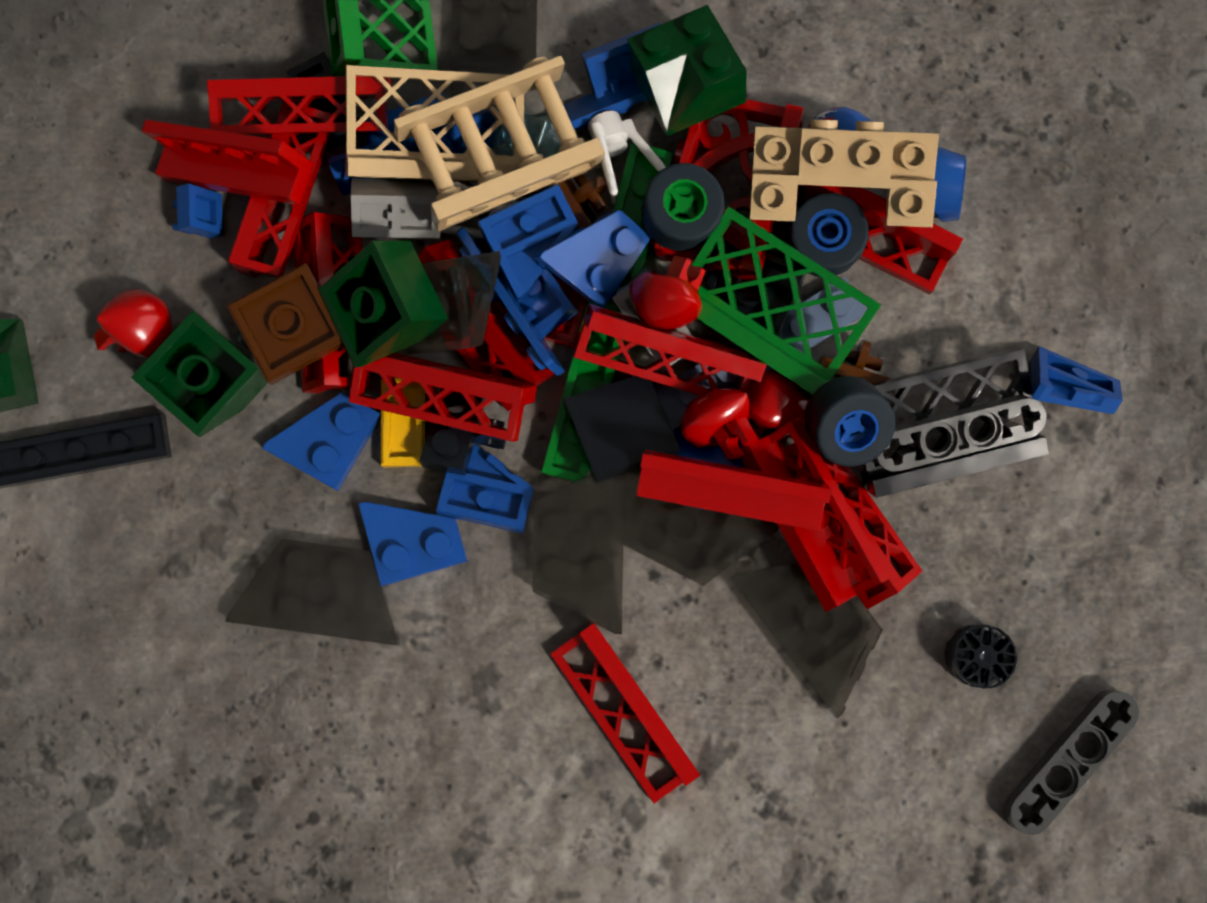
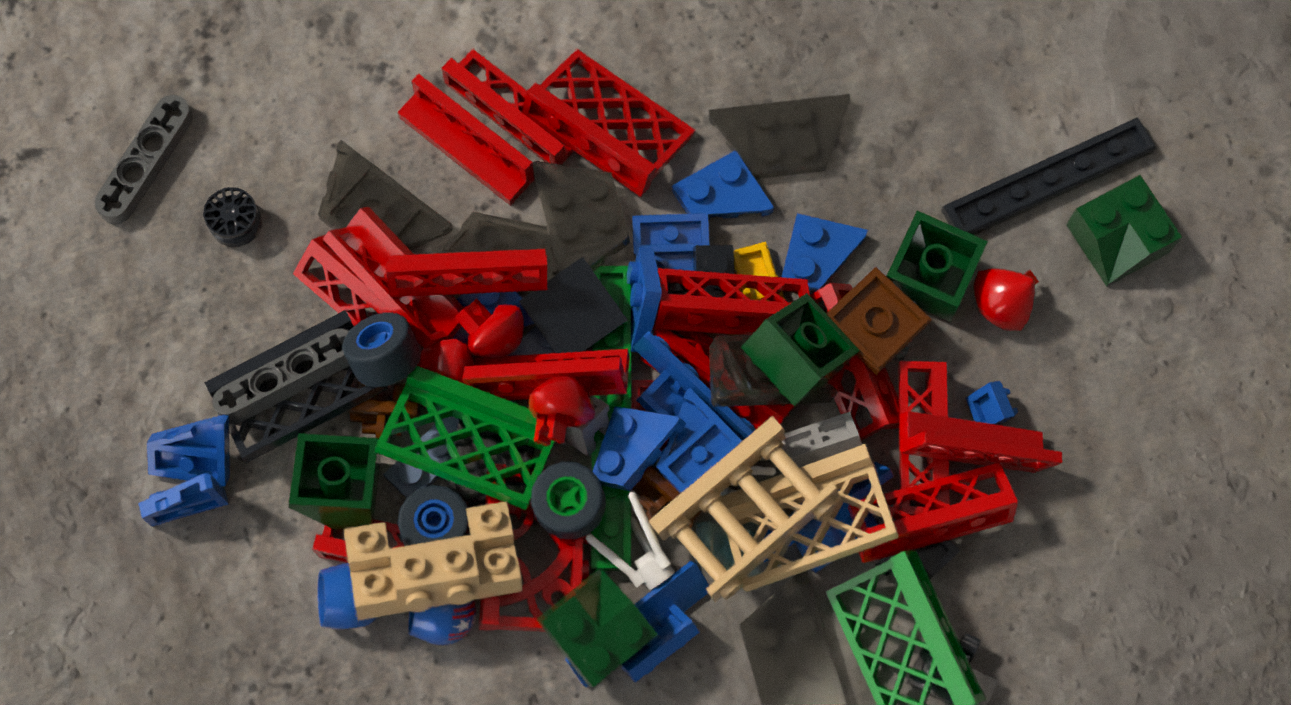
camera: 165 degrees right, 10 degrees down
none -> blue wing [138,472,229,527]
none -> dark green slope [288,433,380,530]
none -> red fence [397,73,535,206]
none -> red fence [522,49,695,197]
none -> blue wing [627,247,662,352]

